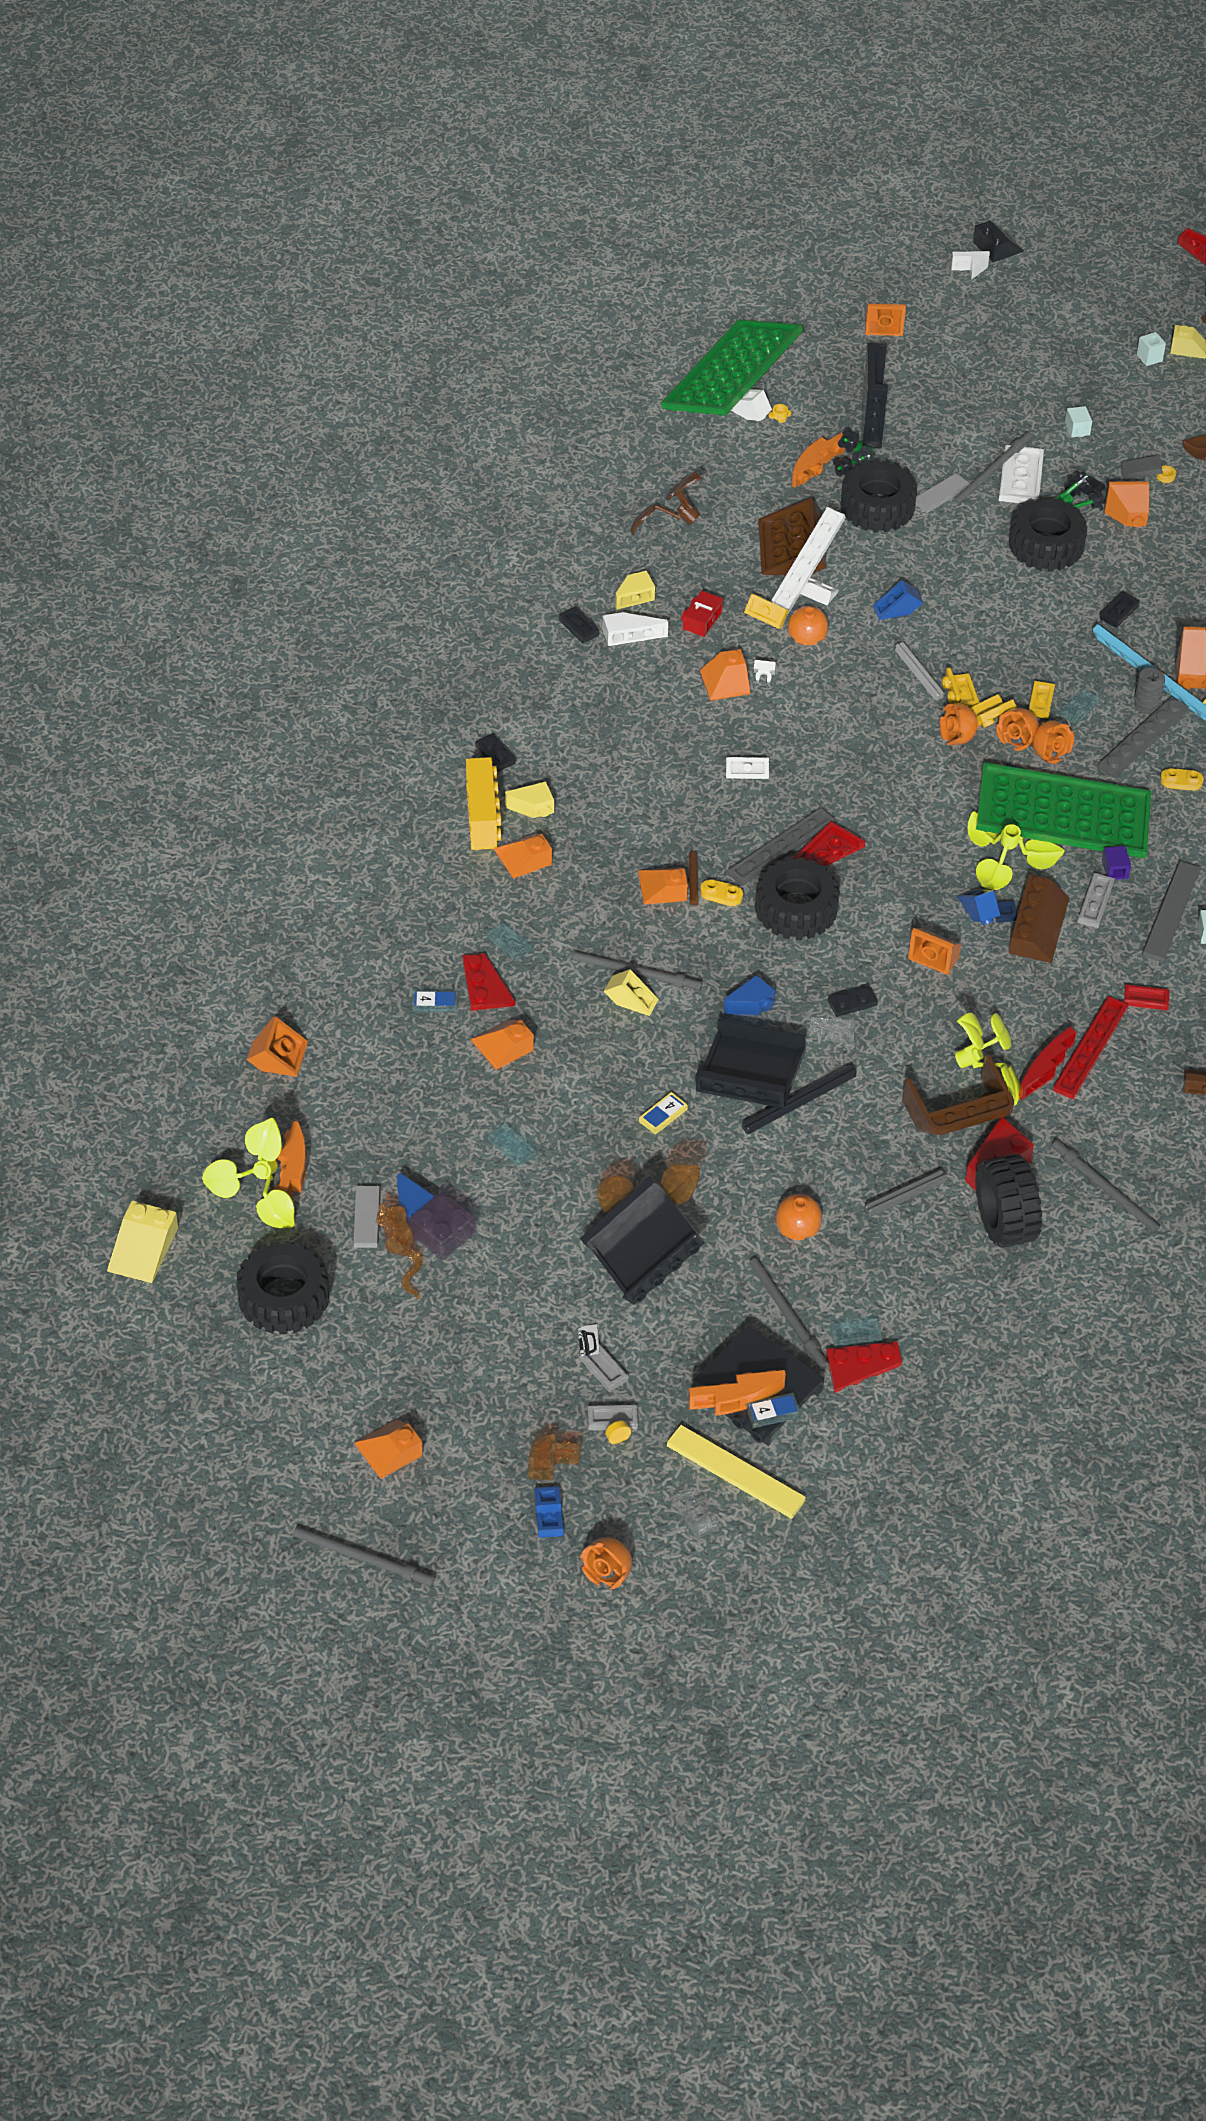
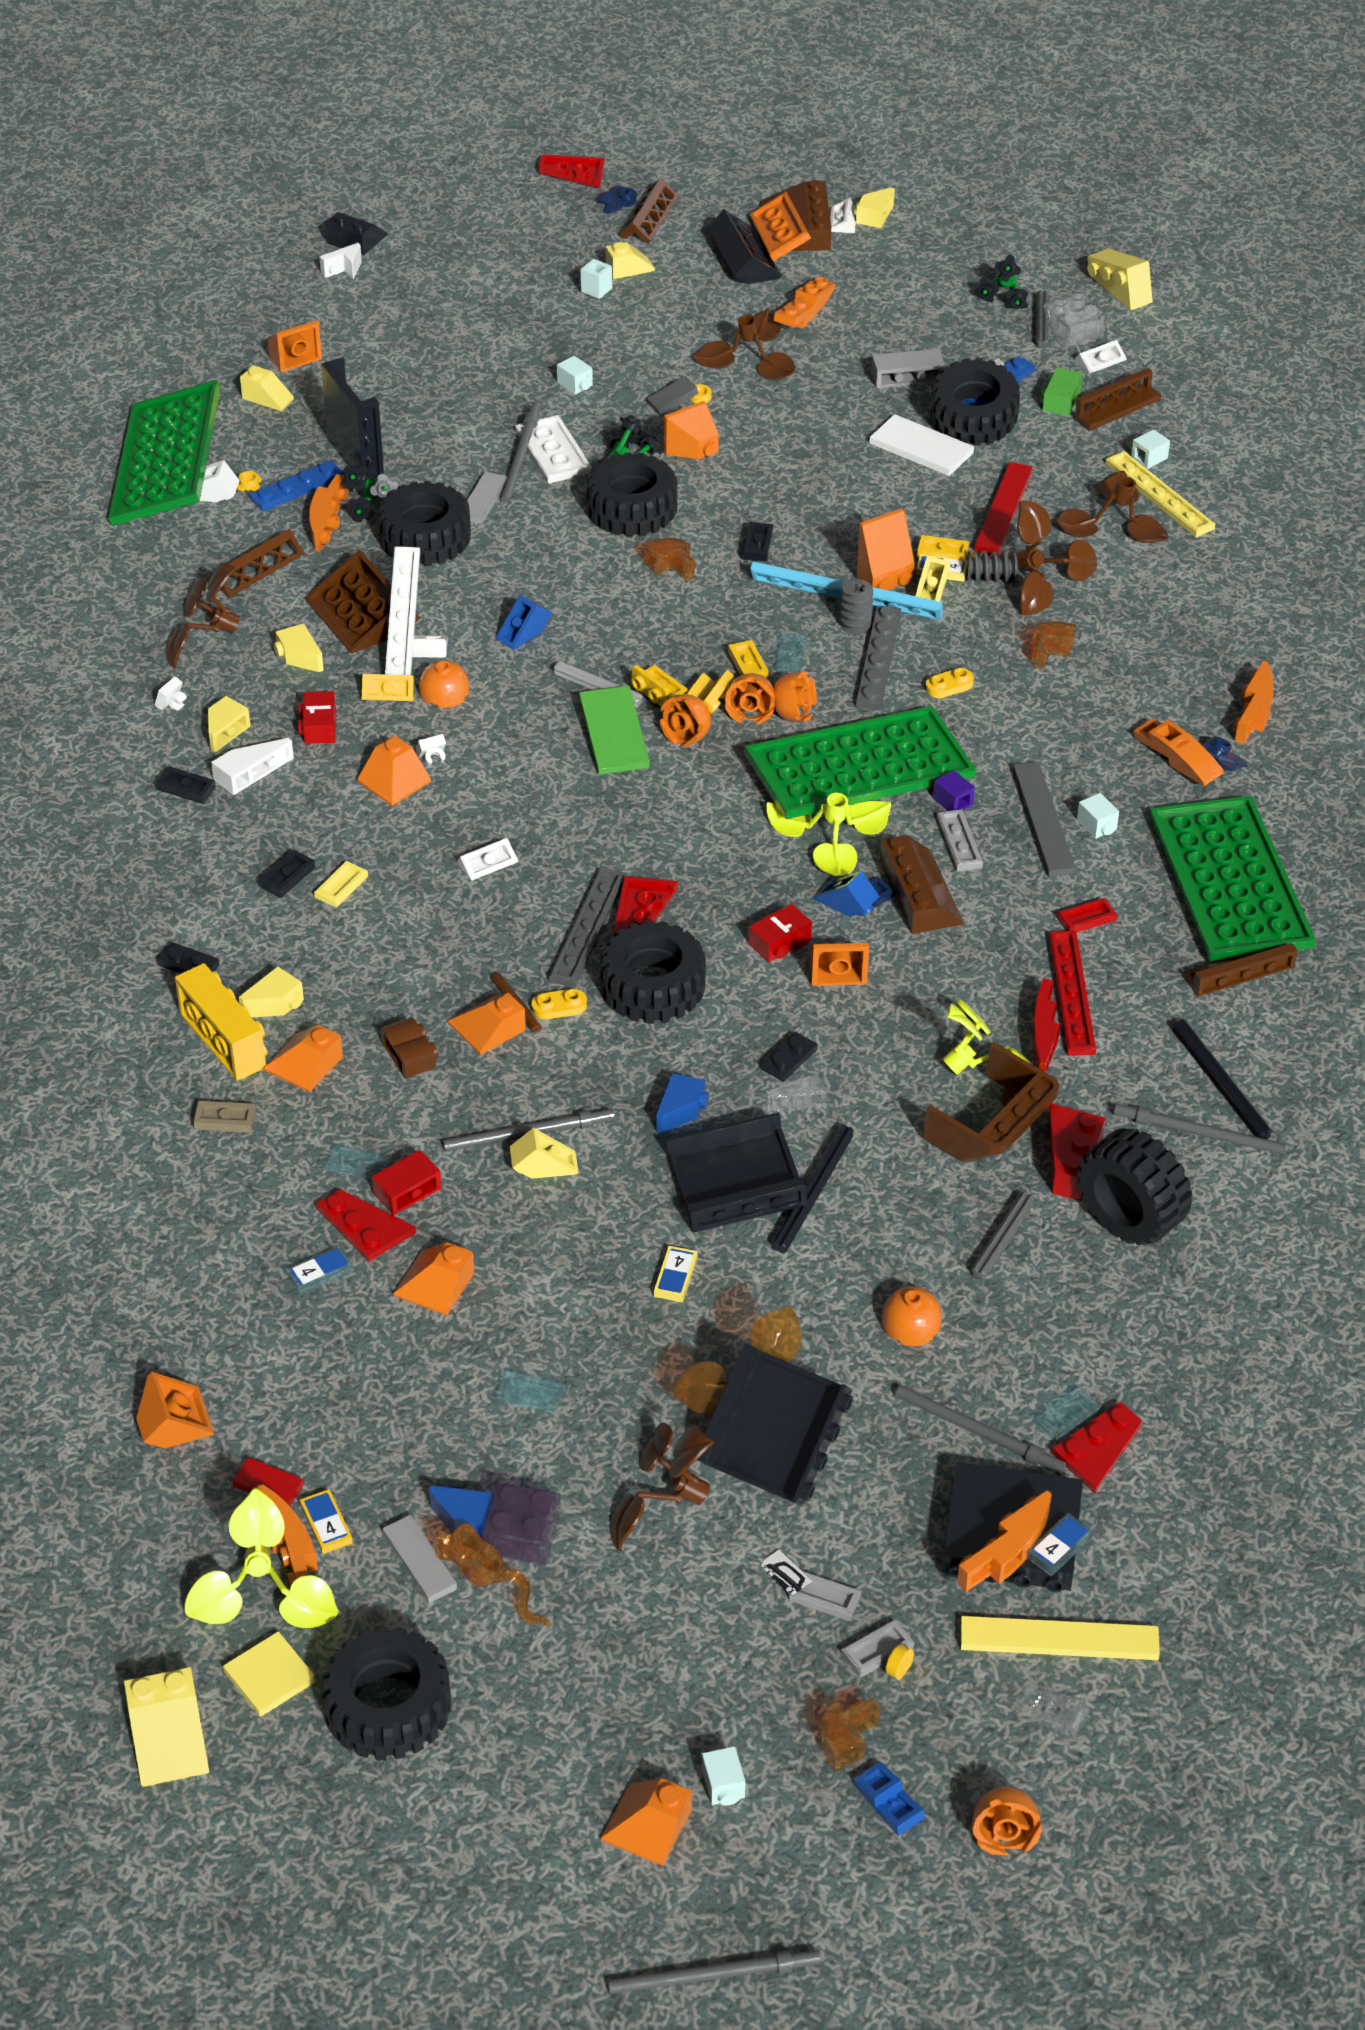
camera: 30 degrees left, 5 degrees down
none -> white tile [155,677,187,711]
none -> dark tan plate [194,1101,256,1133]
none -> reddish brown fence [206,529,305,598]
none -> light yellow tile [223,1631,316,1717]
none -> red tile [232,1457,304,1506]
none -> light yellow slope [240,365,294,411]
none -> blue plate [250,460,344,512]
none -> black plate [259,850,315,898]
none -> light yellow slope [273,623,324,672]
none -> tile [300,1489,353,1554]
none -> light yellow tile [314,861,368,908]
none -> red brick [372,1150,442,1216]
none -> reddish brown brick [381,1017,438,1079]
none -> bright green tile [579,686,650,774]
none -> reddish brown plant [610,1422,714,1551]
none -> clear orange brick [644,538,696,582]
none -> light aqua brick [702,1747,745,1805]
none -> red brick [748,904,812,963]
none -> black axle [1173,1019,1272,1139]

